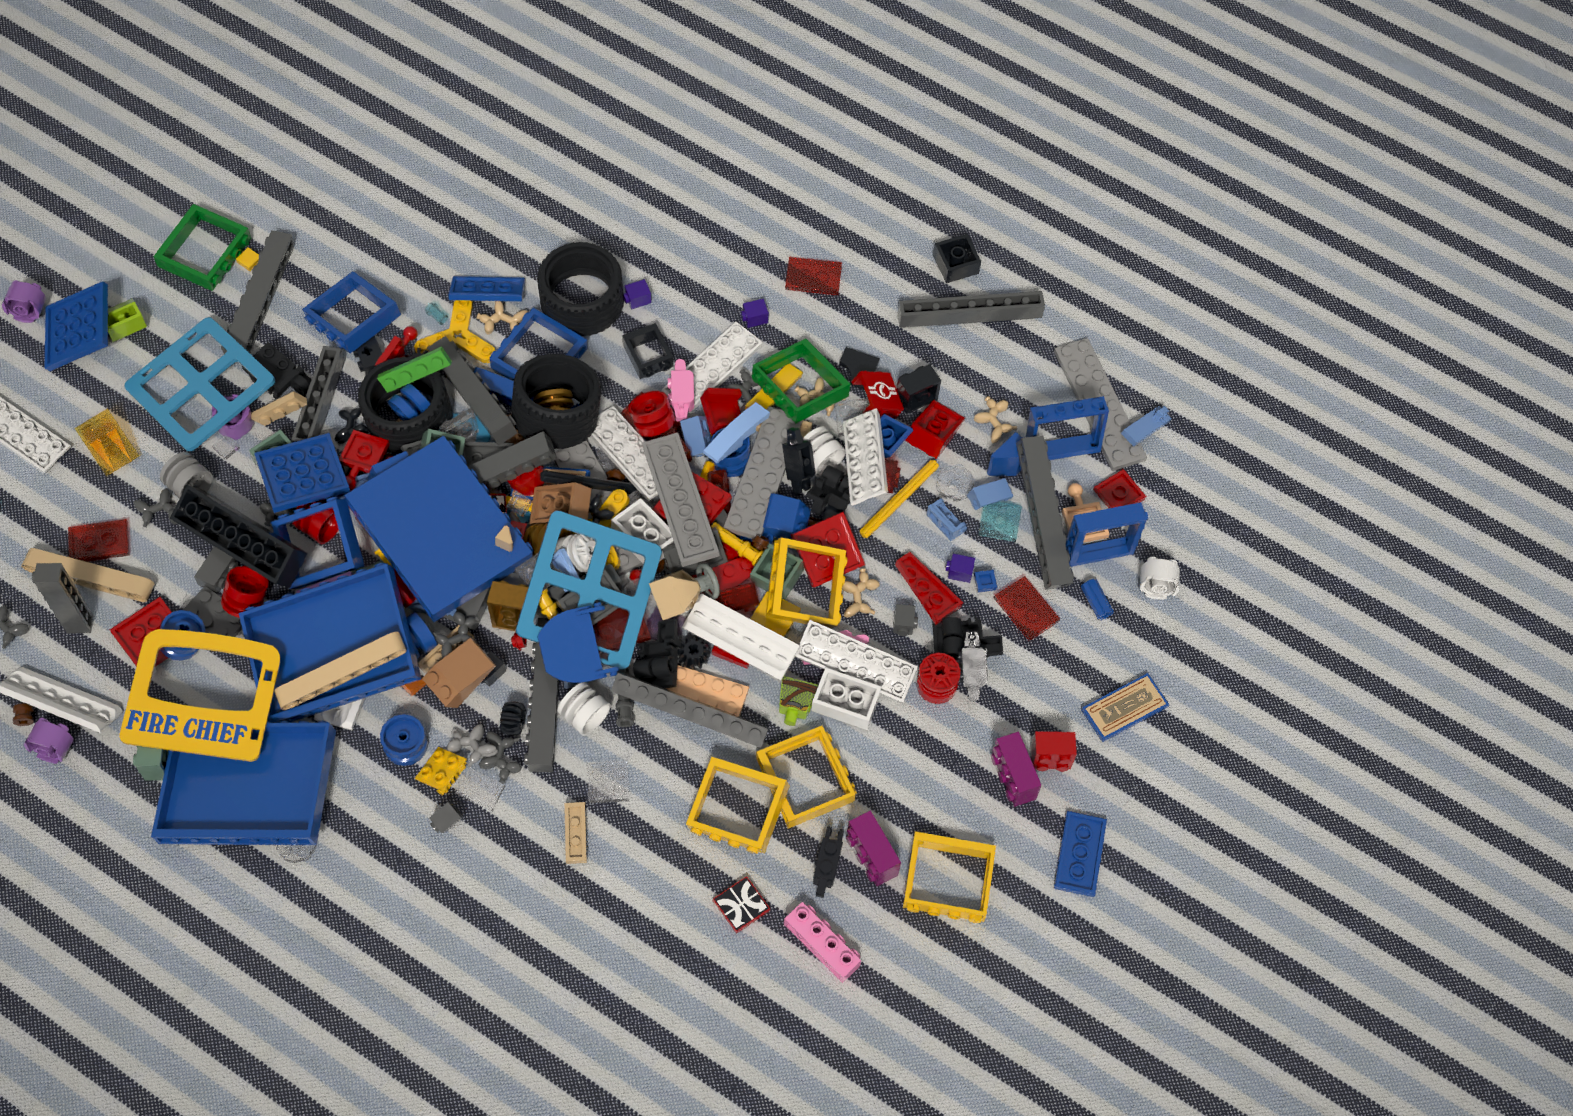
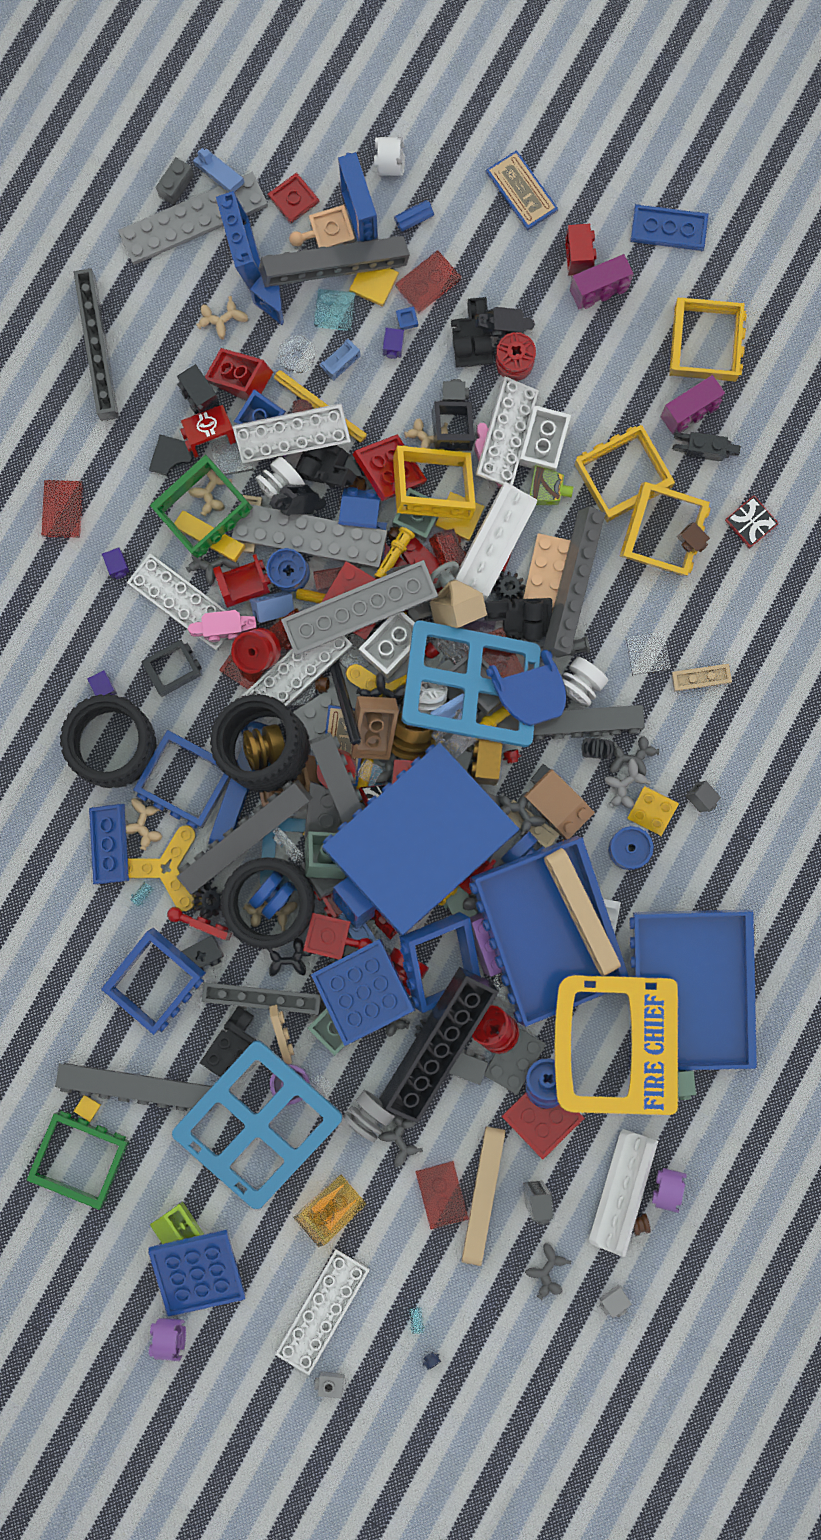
camera: 90 degrees left, 20 degrees up
bright green plate [377,347,452,393] -> none
clear plate [455,767,506,812] -> none
tan slope [495,526,513,552] -> none
light blue slope [703,402,770,463] -> none
reddish brown plate [752,534,770,551] -> none
bright pink brick [784,902,861,983] -> none
red wing [895,552,963,625] -> none
black brick [933,234,981,283] -> none
medium blue hinge [967,478,1013,510] -> none
none -> dark grey brick [156,157,194,205]
none -> yellow tile [349,268,399,307]
none -> black window [432,400,475,451]
none -> reddish brown brick [677,522,710,553]

